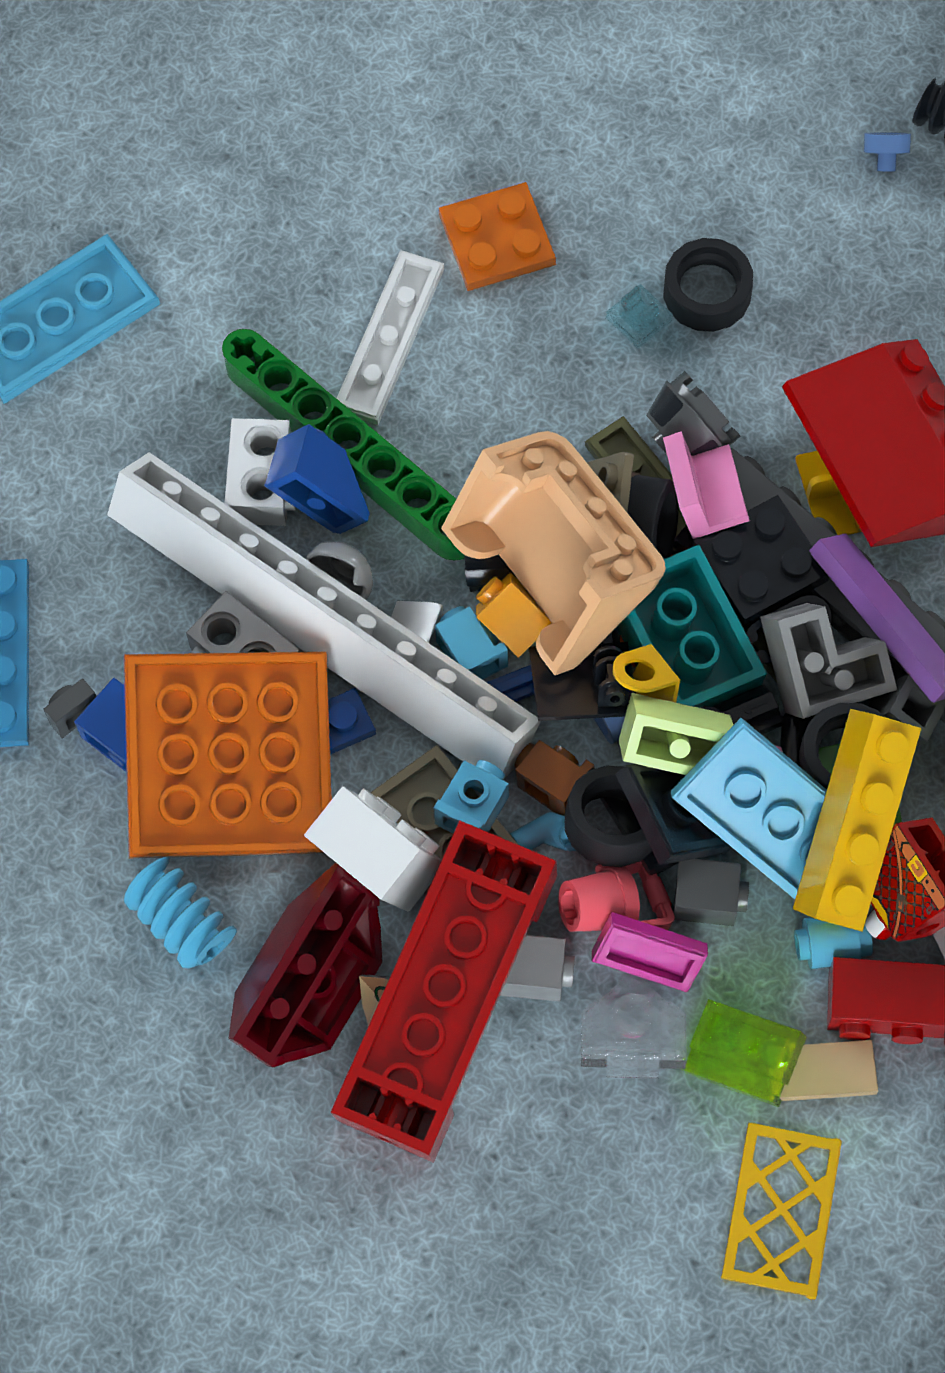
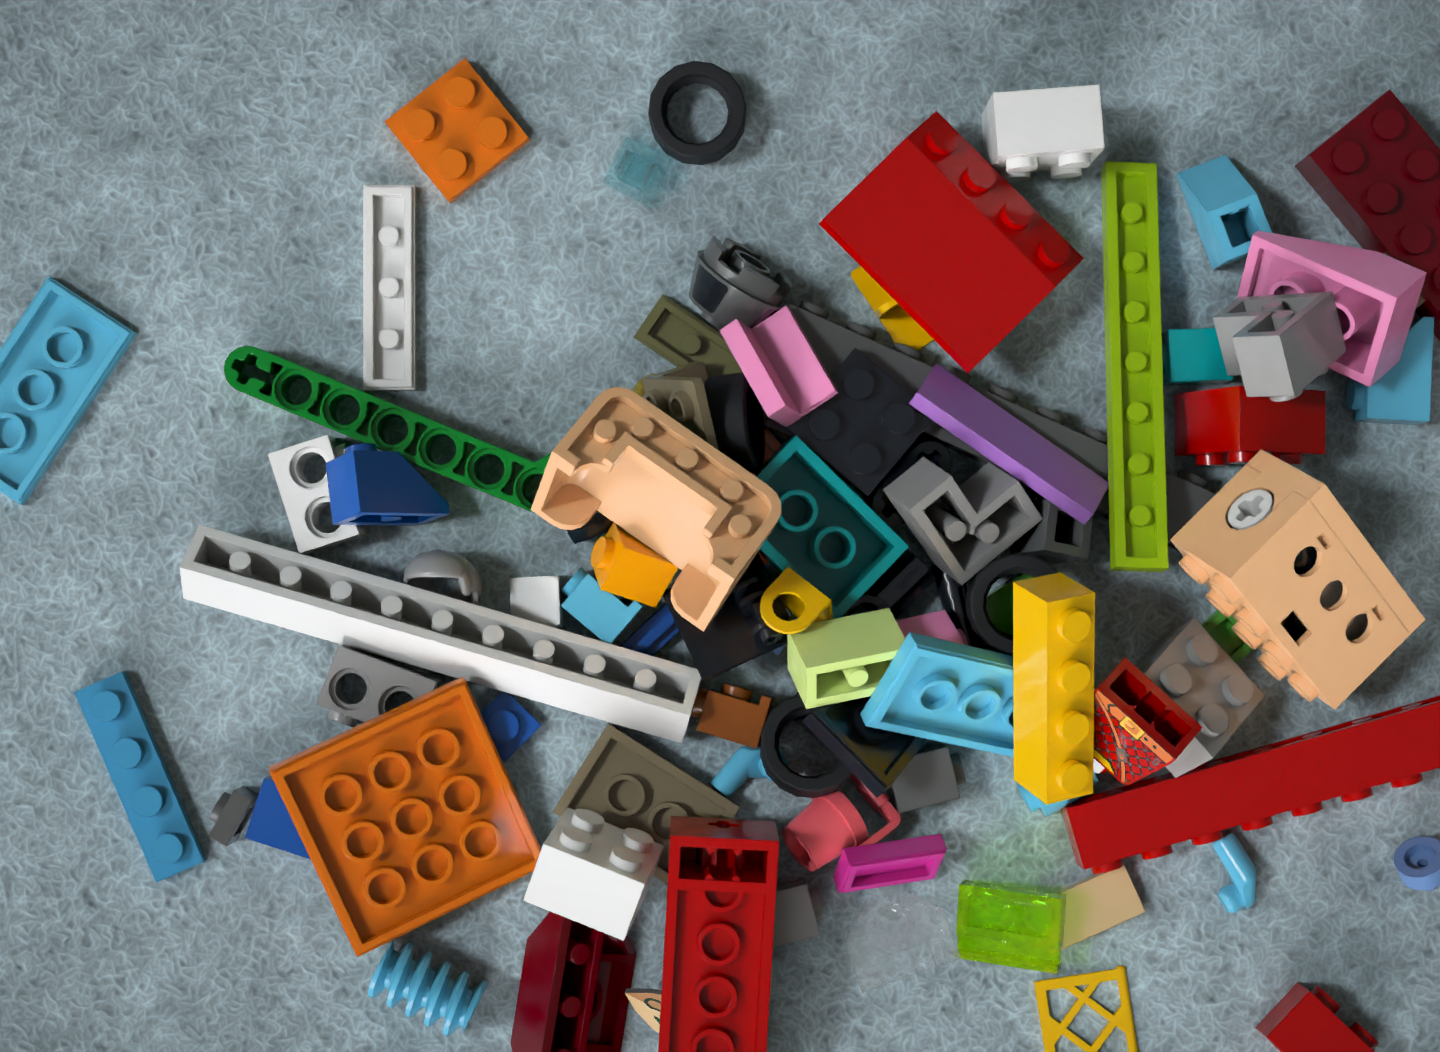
camera: 20 degrees left, 20 degrees up
medium azure brick [433,760,509,833] -> none

